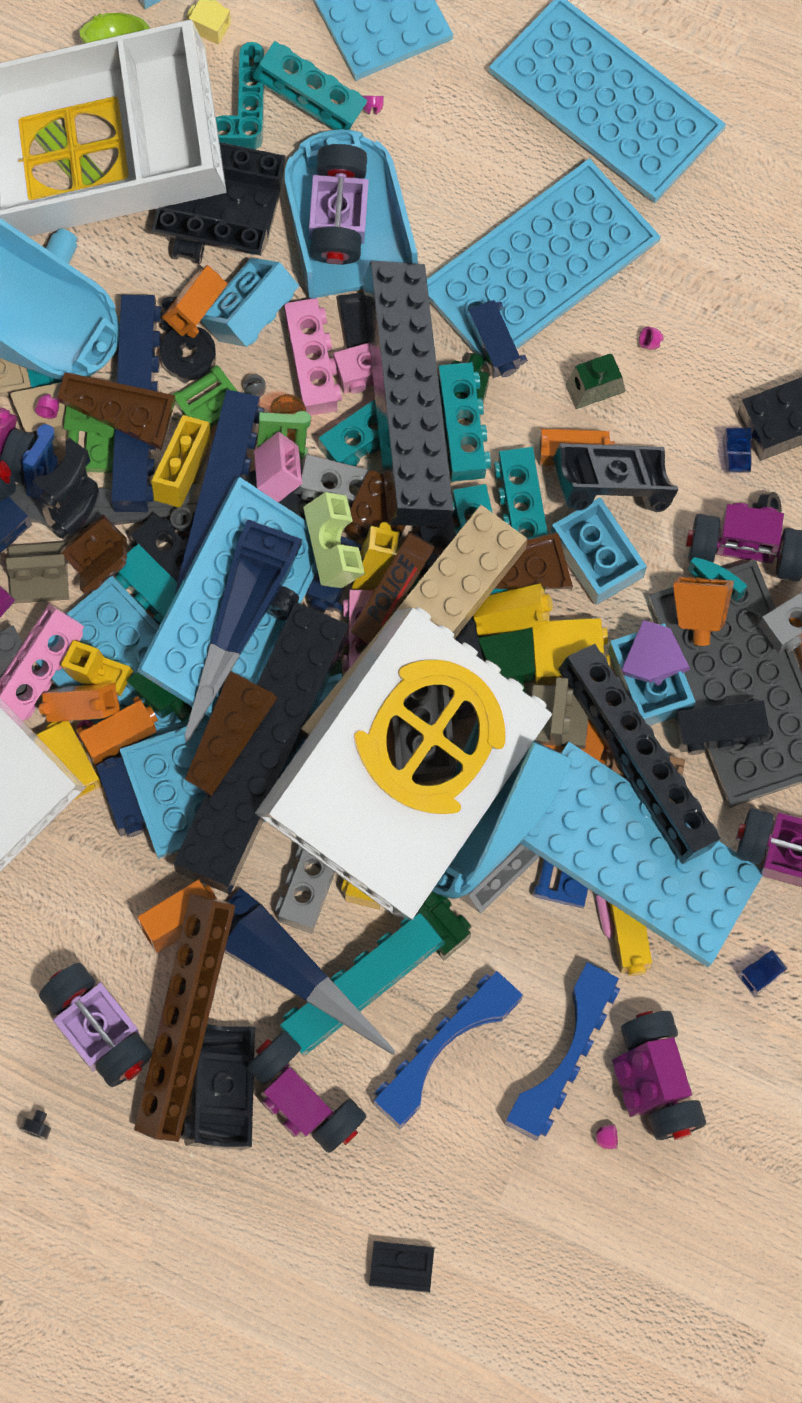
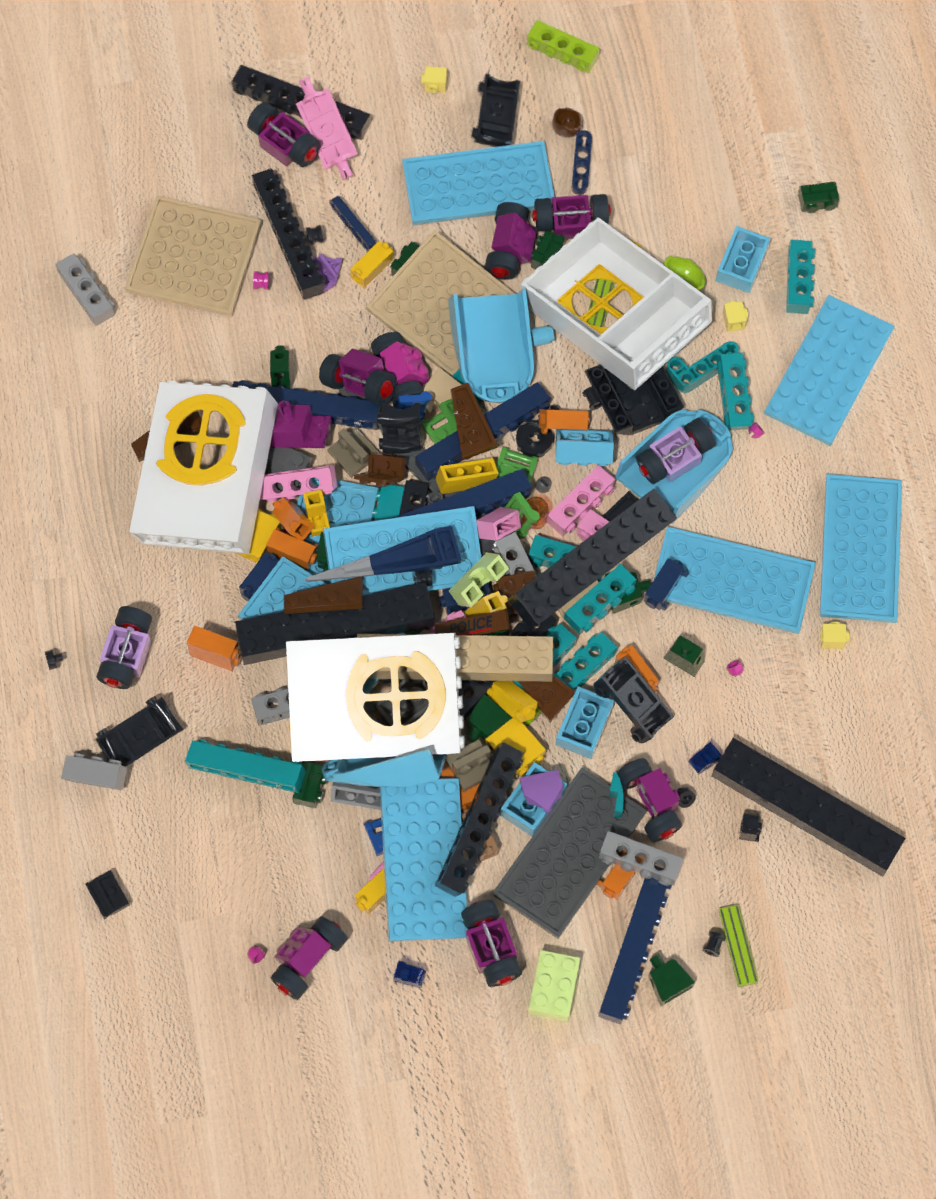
camera: 55 degrees right, 5 degrees down
dark pink hinge [35,394,59,419] -> none
reddish brown brick [134,894,236,1142] -> none
dark blue plate [224,888,395,1055] -> none
brick [247,1031,367,1153] -> none
blue arch [374,971,523,1129] -> none
blue arch [505,962,620,1141] -> none
orange torso [673,577,734,646] -> none
black brick [675,700,770,755] -> none
none -> light grey brick [61,753,127,791]
none -> light yellow brick [820,622,850,649]

